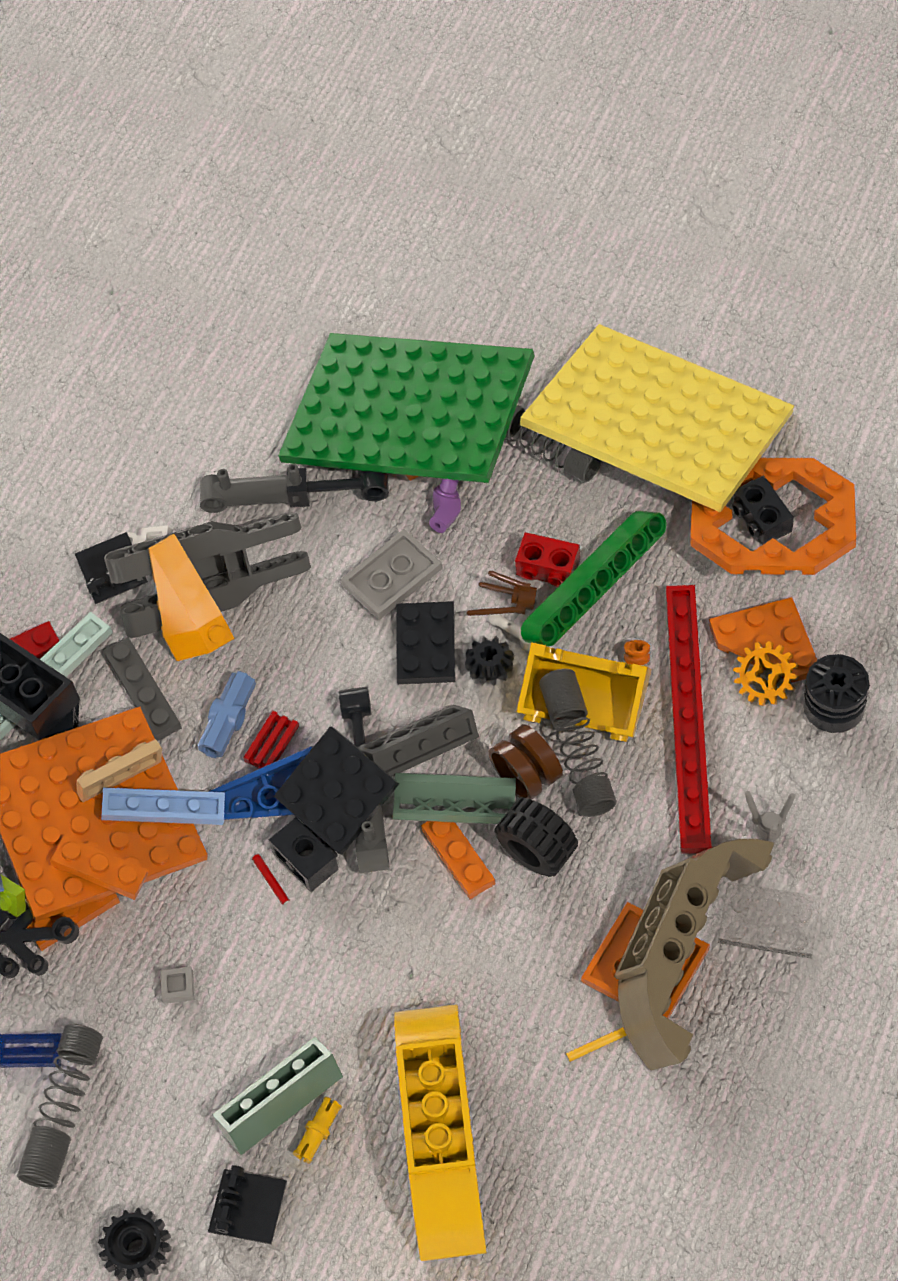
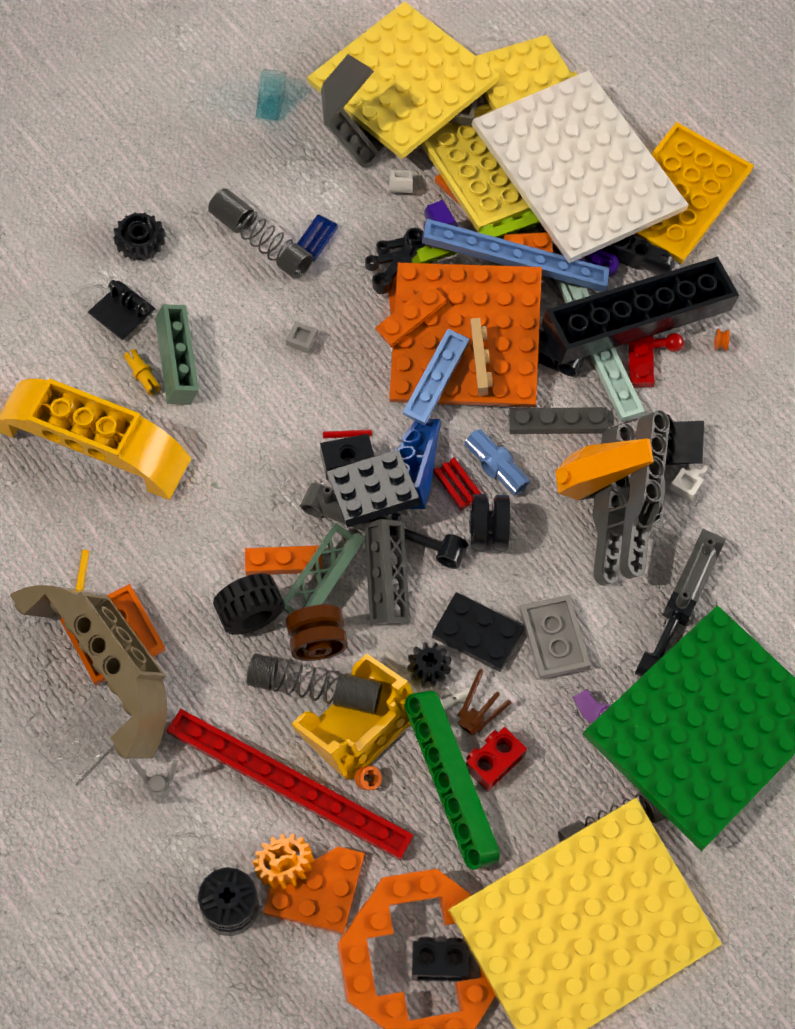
camera: 110 degrees right, 5 degrees up
none -> black wheel [469,494,510,550]

